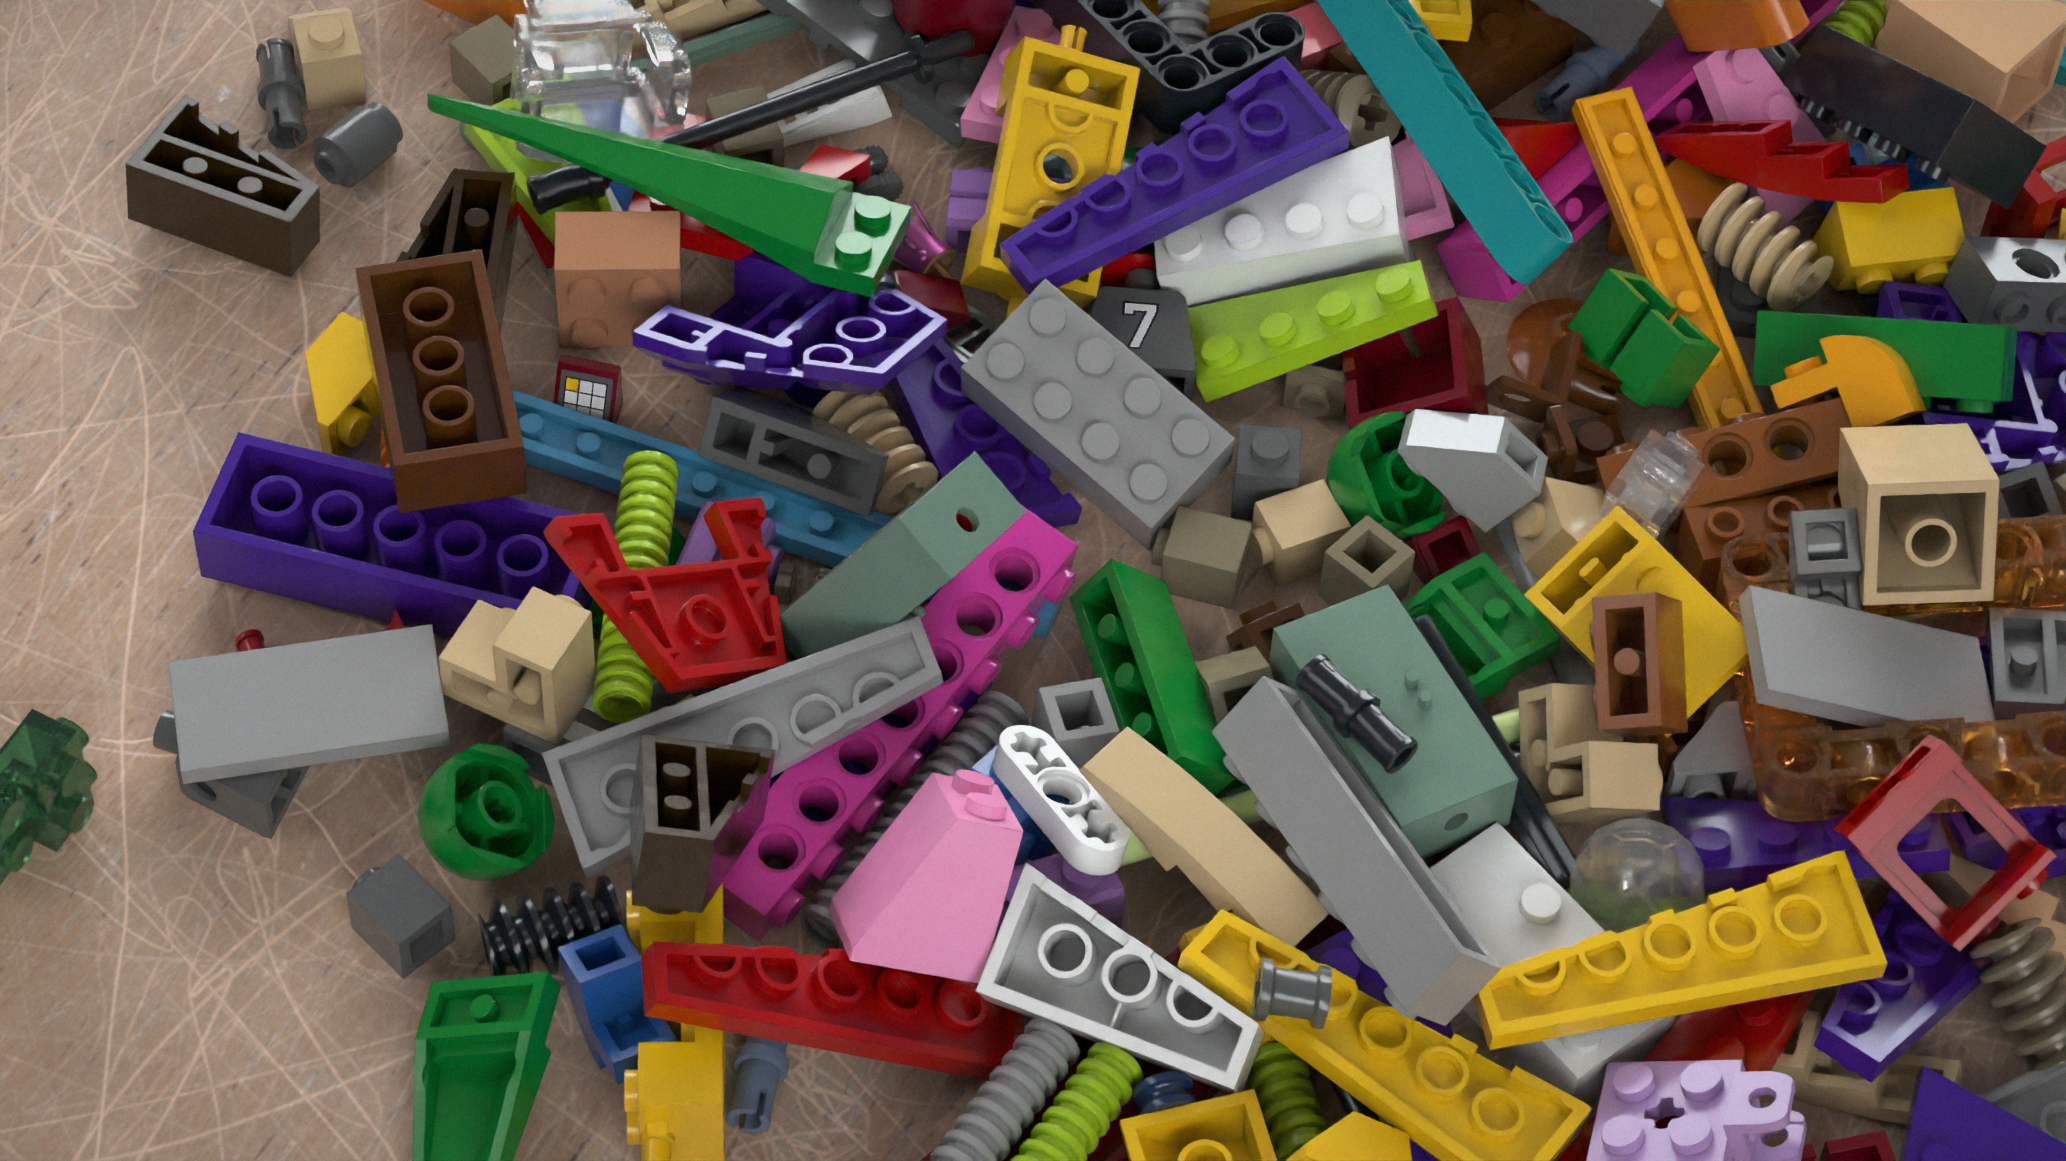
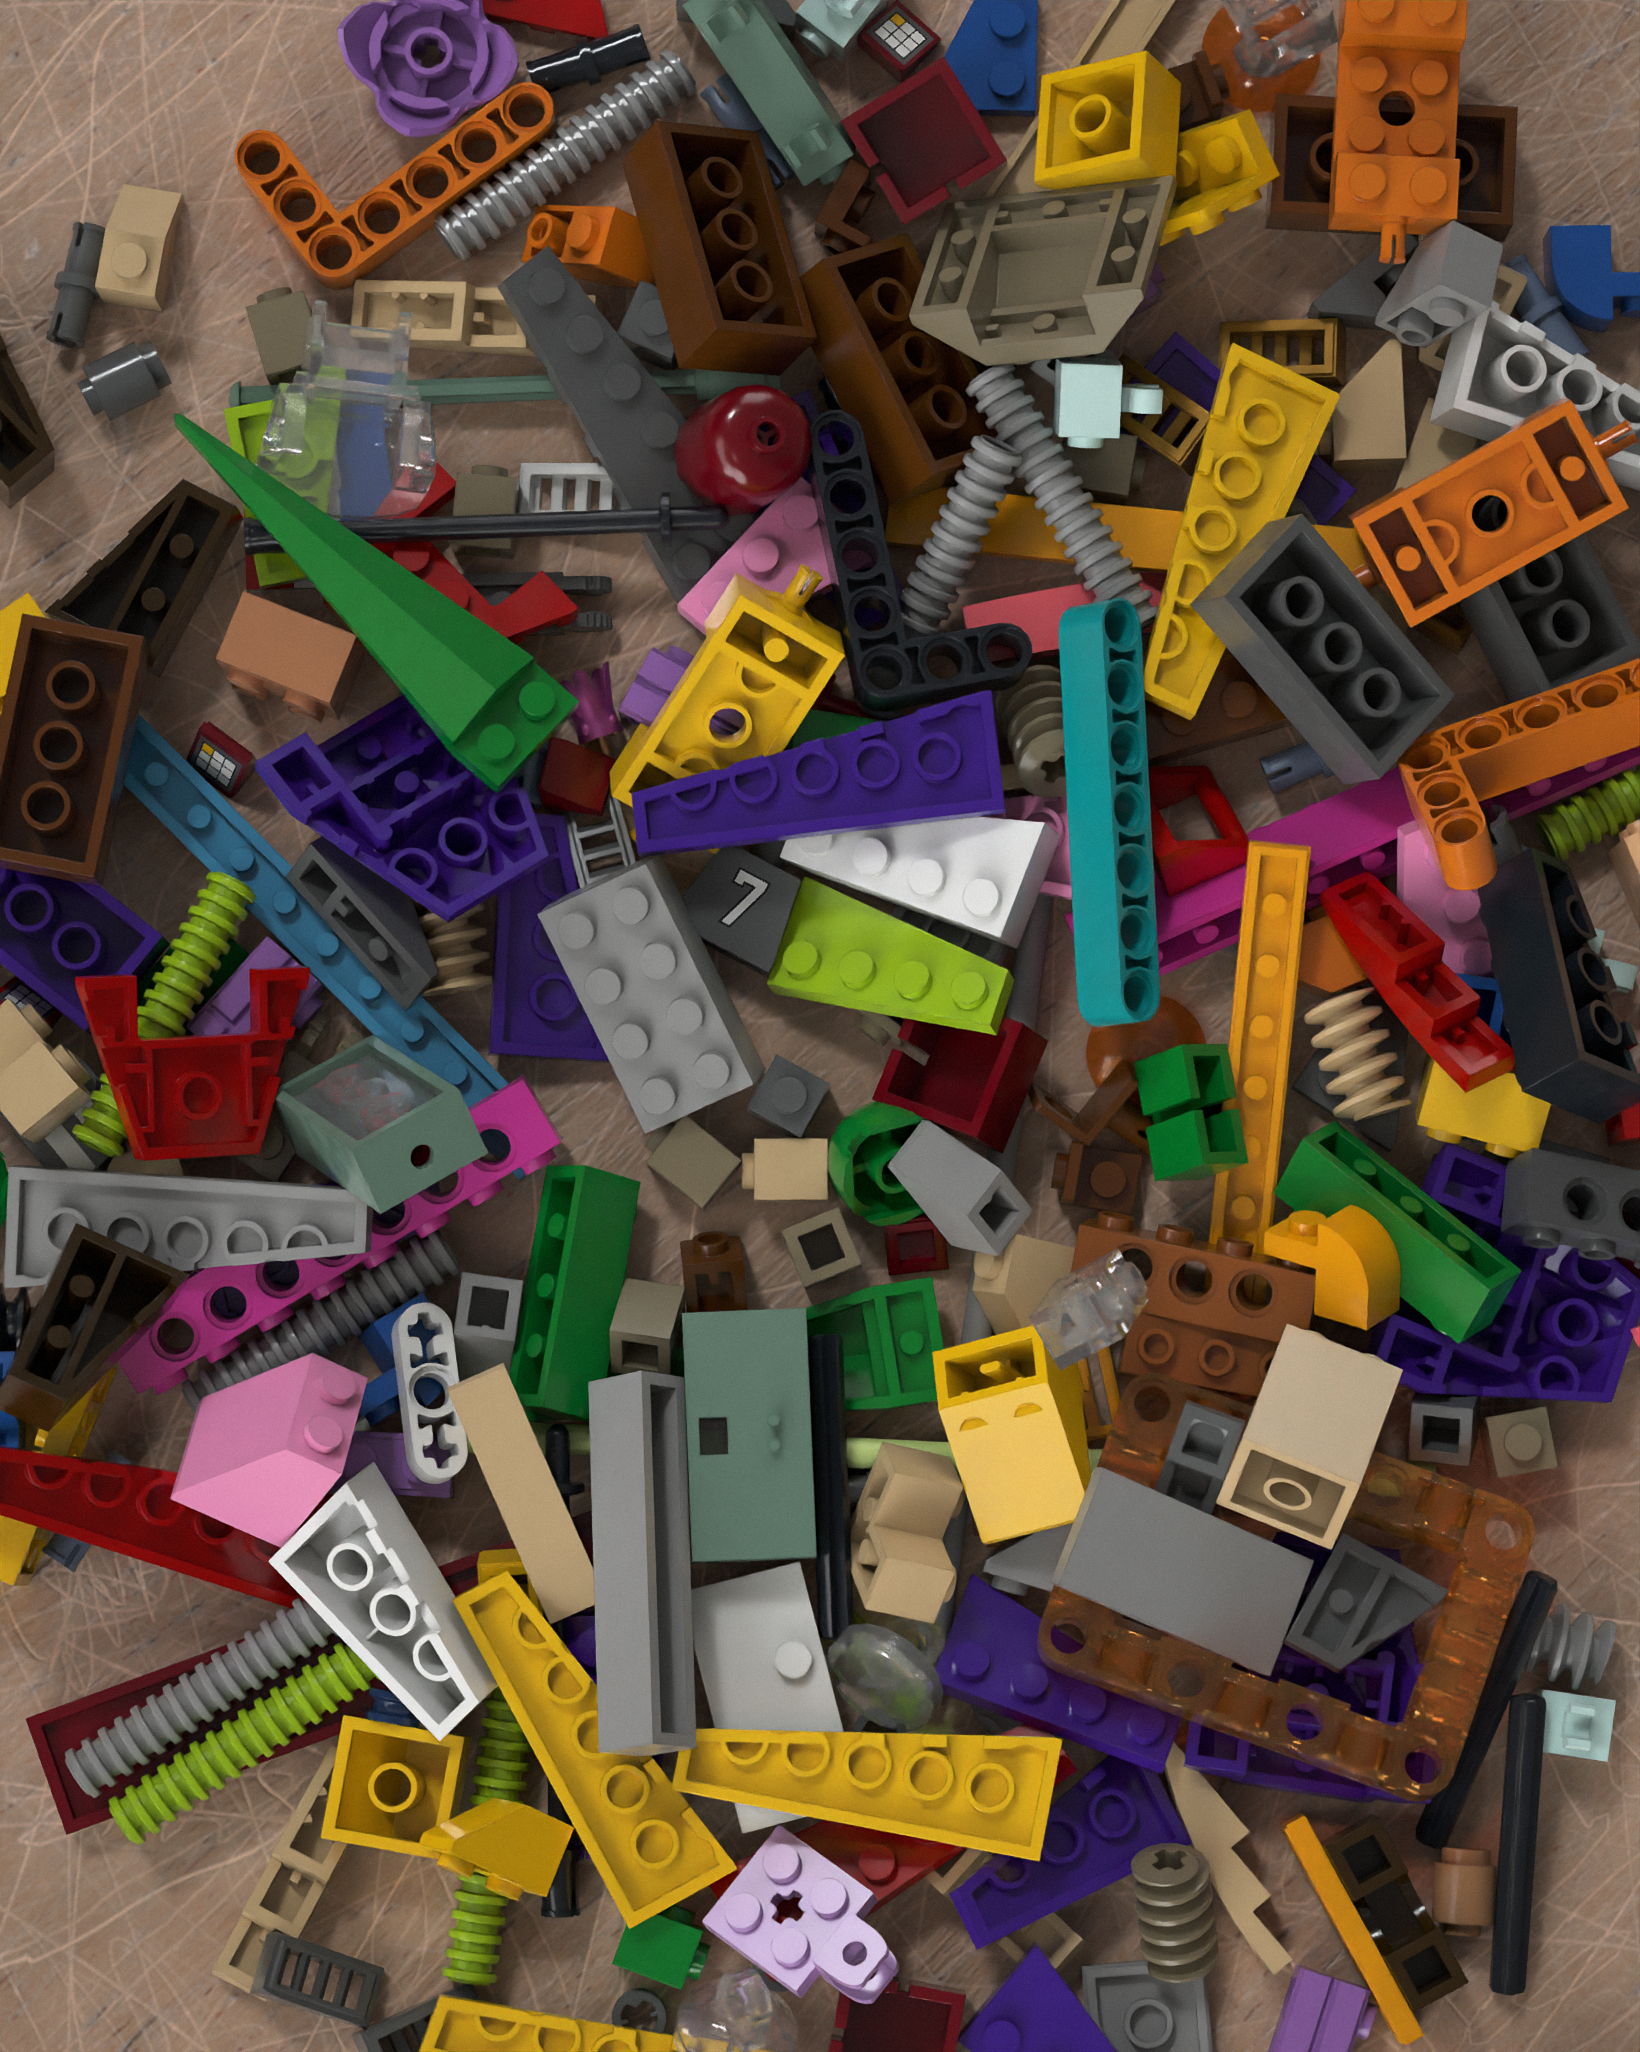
camera: 25 degrees right, 30 degrees up
dark grey bush [1252,958,1332,1029] -> none
black pin [1295,654,1418,774] -> none
dark orange brick [1590,592,1688,737] -> none
red window [1833,734,2057,952] -> none

